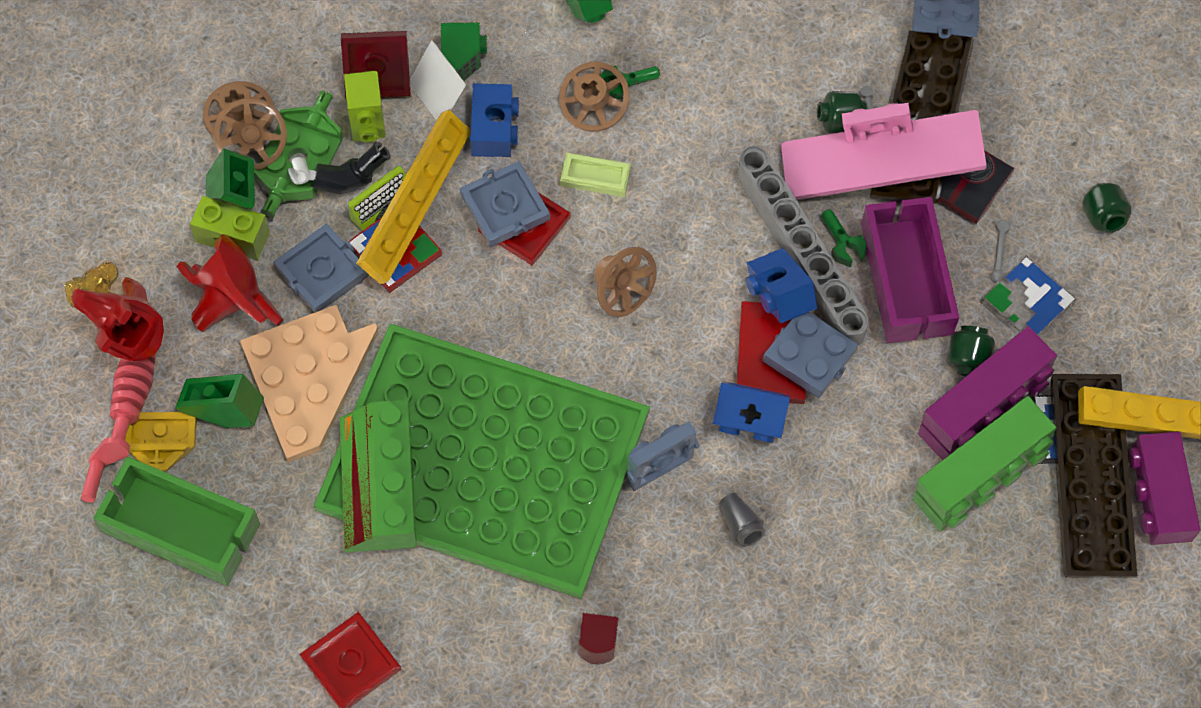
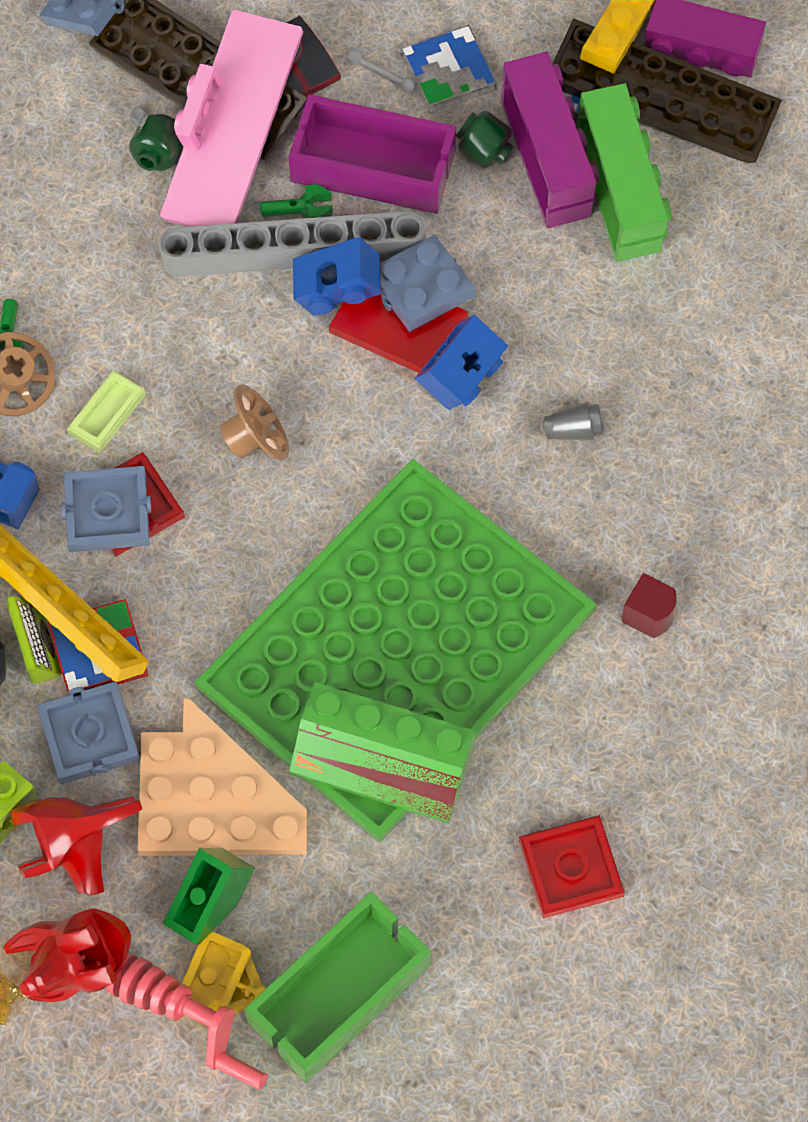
camera: 65 degrees left, 0 degrees up
sand blue plate [627,421,700,491] -> none

